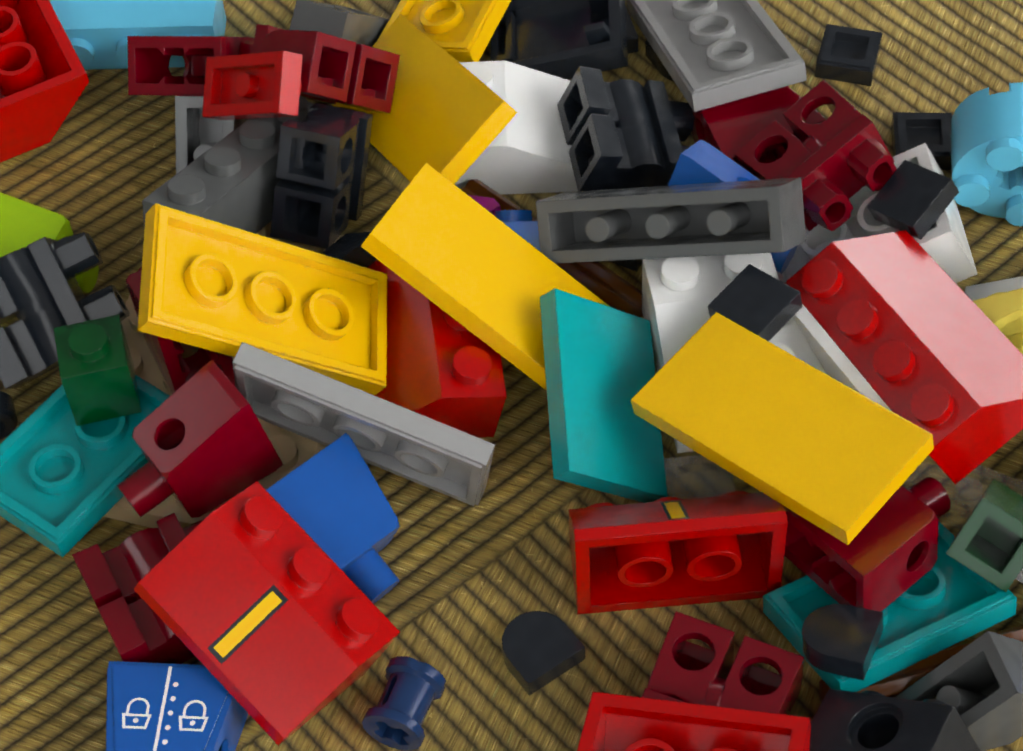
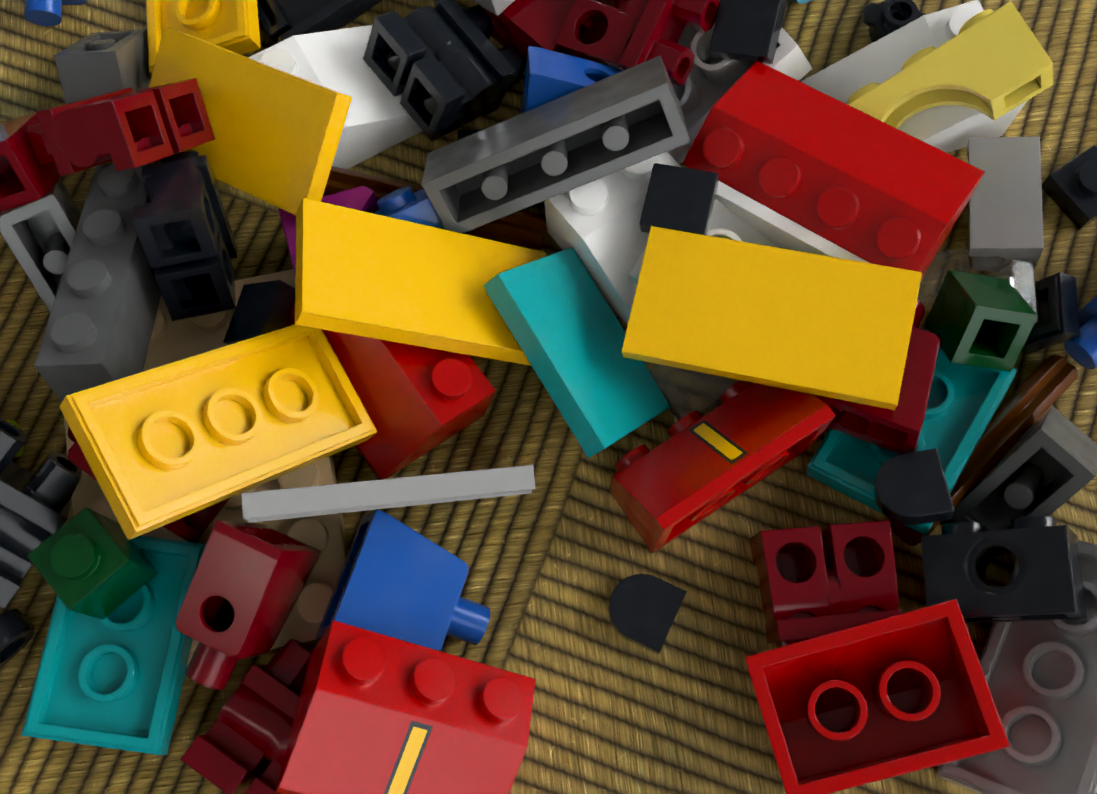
camera: 30 degrees left, 20 degrees up
red plate [202,51,303,120] -> none
dark blue bush [362,656,446,751] -> none

